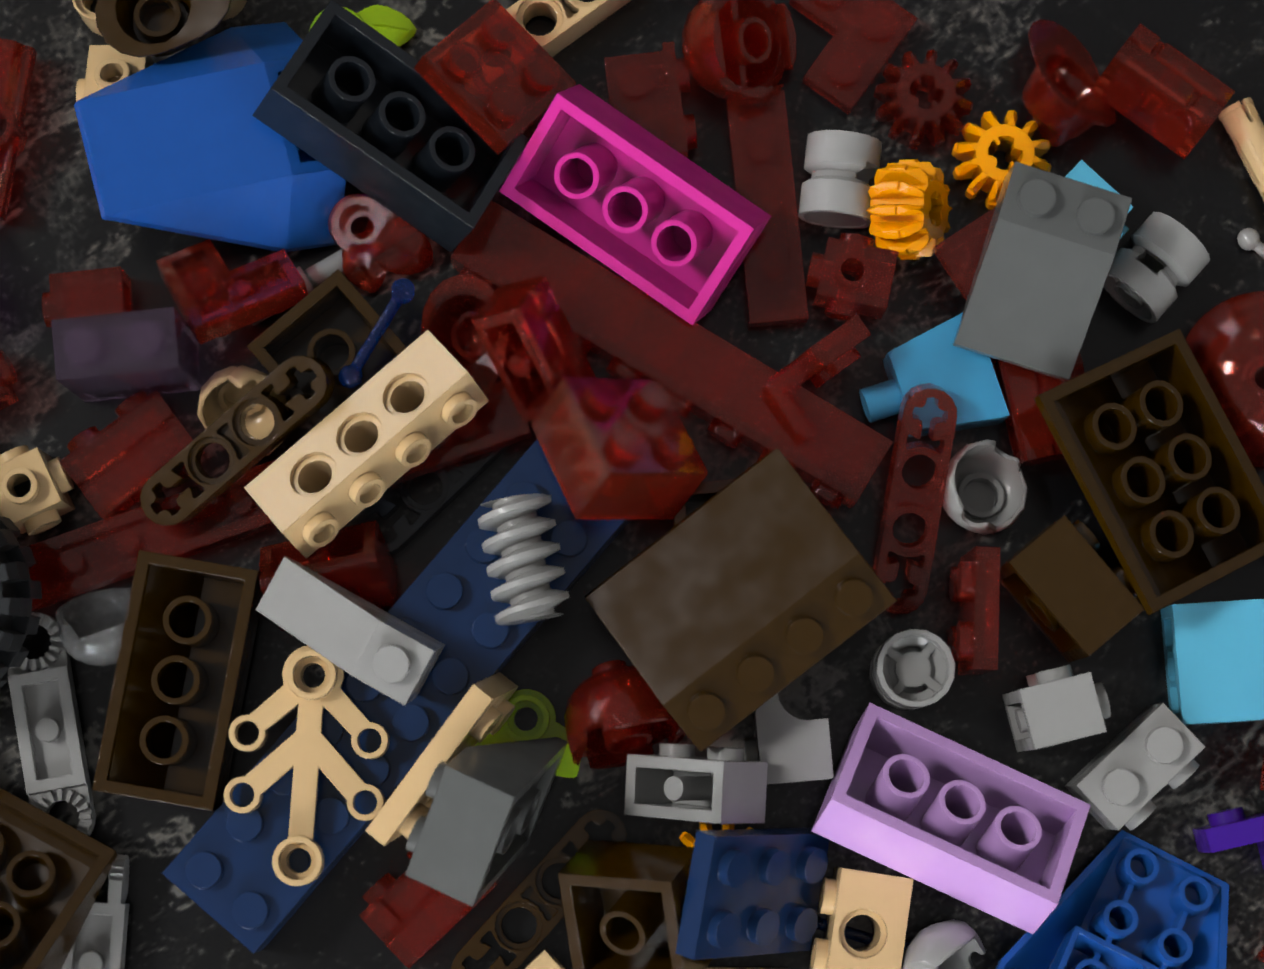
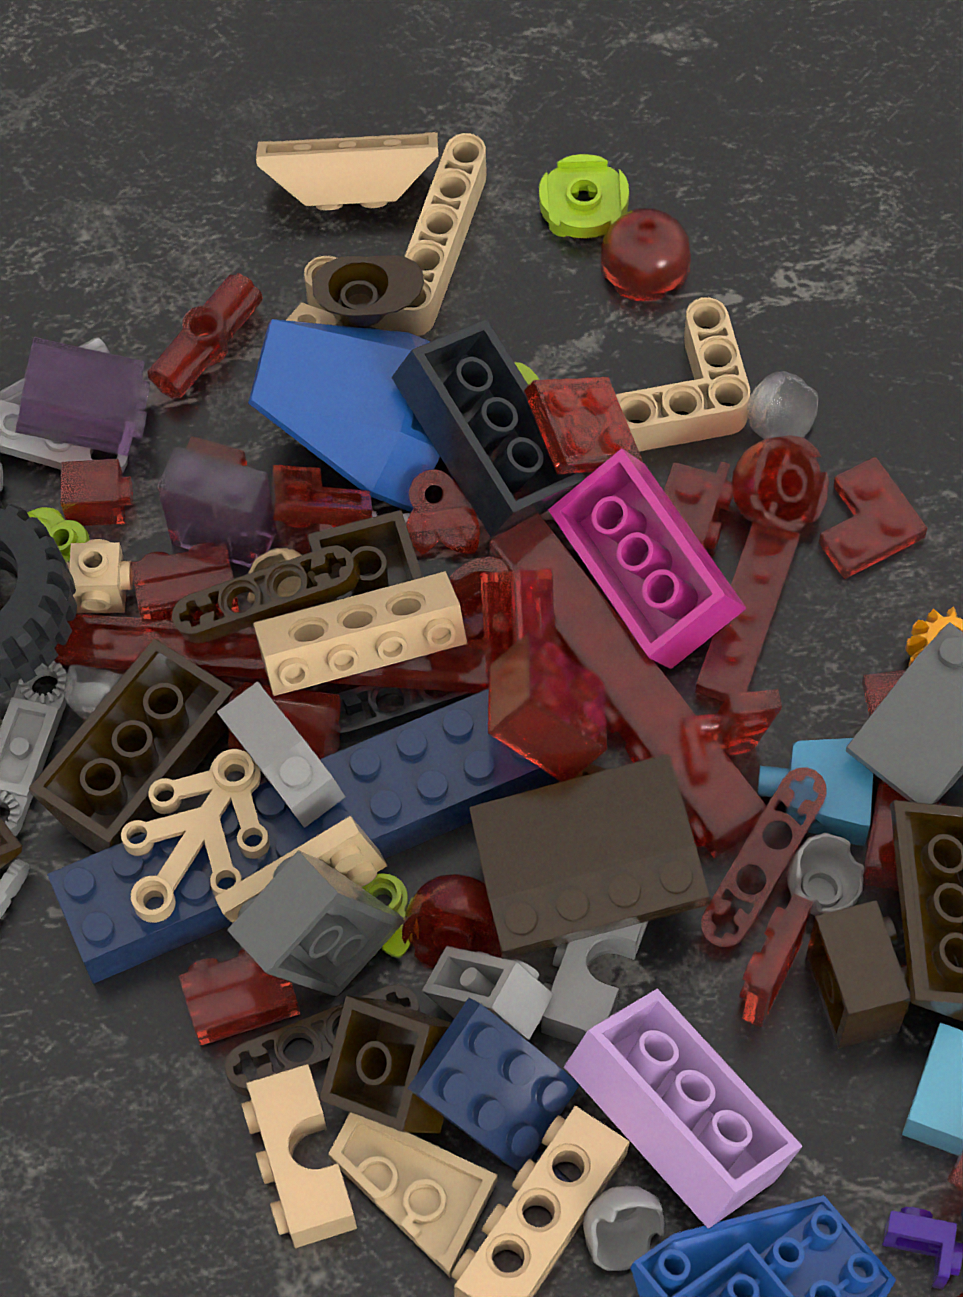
camera: 30 degrees right, 20 degrees down
clear blue hinge [338,278,415,388] -> none
light grey piece [477,493,570,626] -> none
light grey wheel [798,130,882,229] -> none
clear red brick [805,233,898,322] -> none
light orange gear [866,159,952,260] -> none
light grey wheel [869,629,955,710] -> none
clear red gear [873,49,973,150] -> none
light grey brick [1002,664,1111,752] -> none
light grey brick [1065,703,1205,831] -> none

